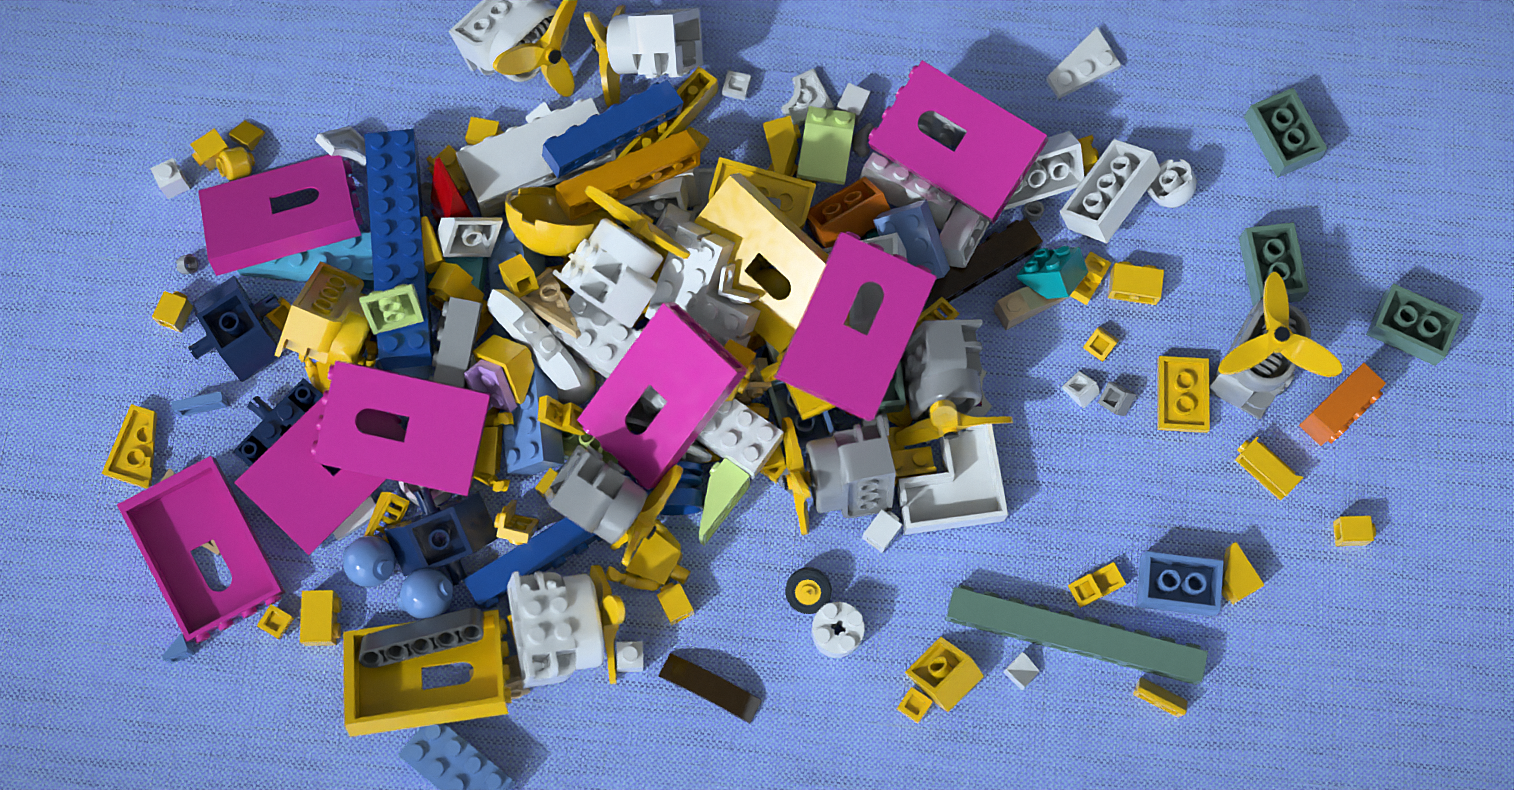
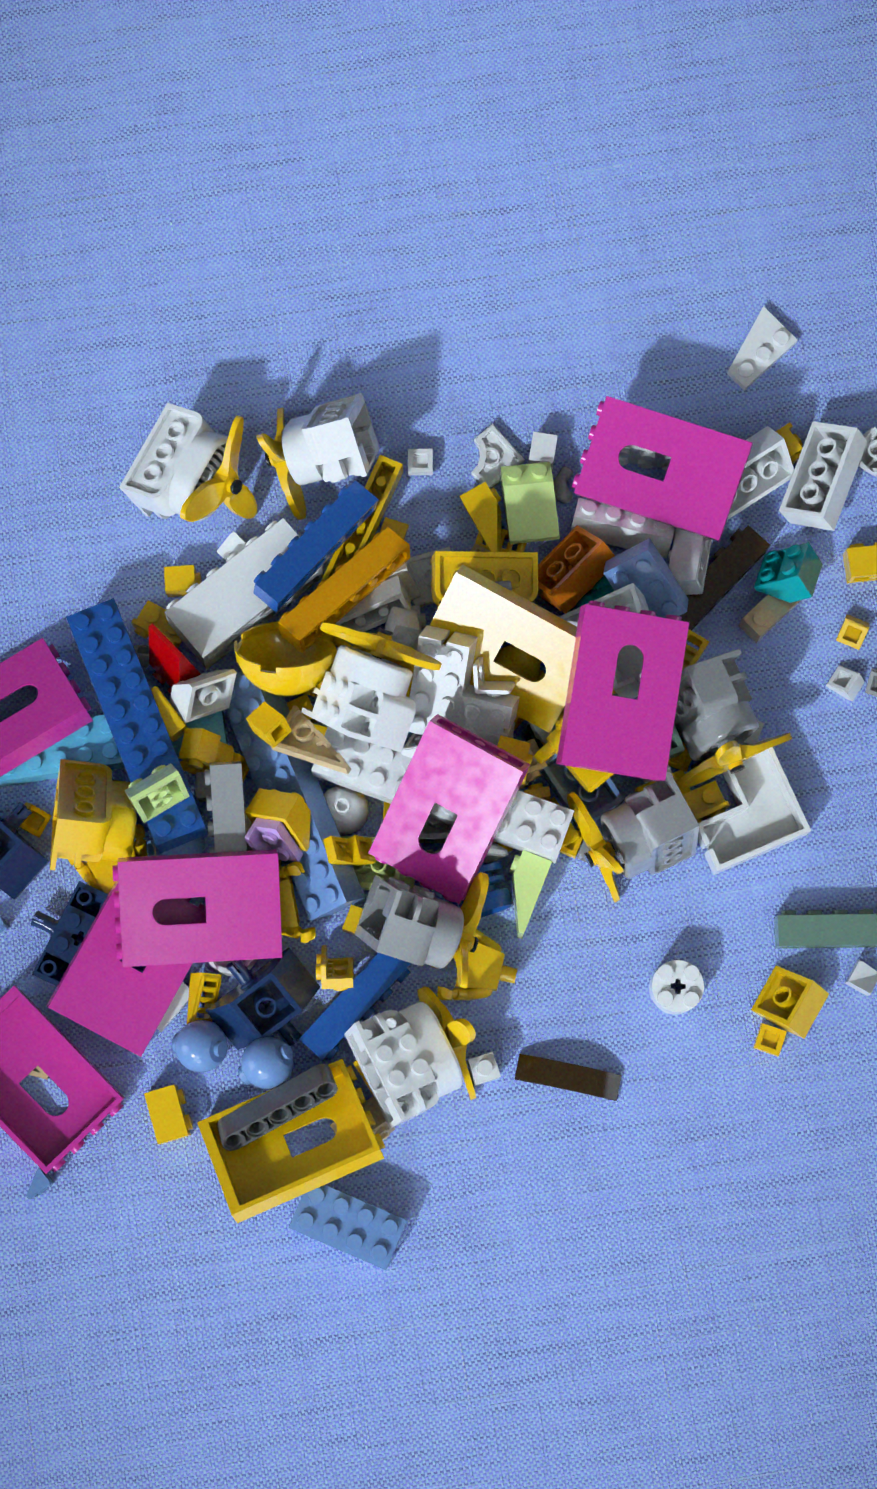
camera: 15 degrees left, 5 degrees up
yellow plate [257,604,294,640] -> none
white tile [315,126,366,167] -> none
white brick [487,289,582,390] -> none
yellow brick [657,583,694,626] -> none
black wheel [785,567,832,614] -> none
white brick [862,510,902,553] -> none
light grey hinge [1023,201,1044,222] -> none
yellow slope [1070,251,1111,305] -> none

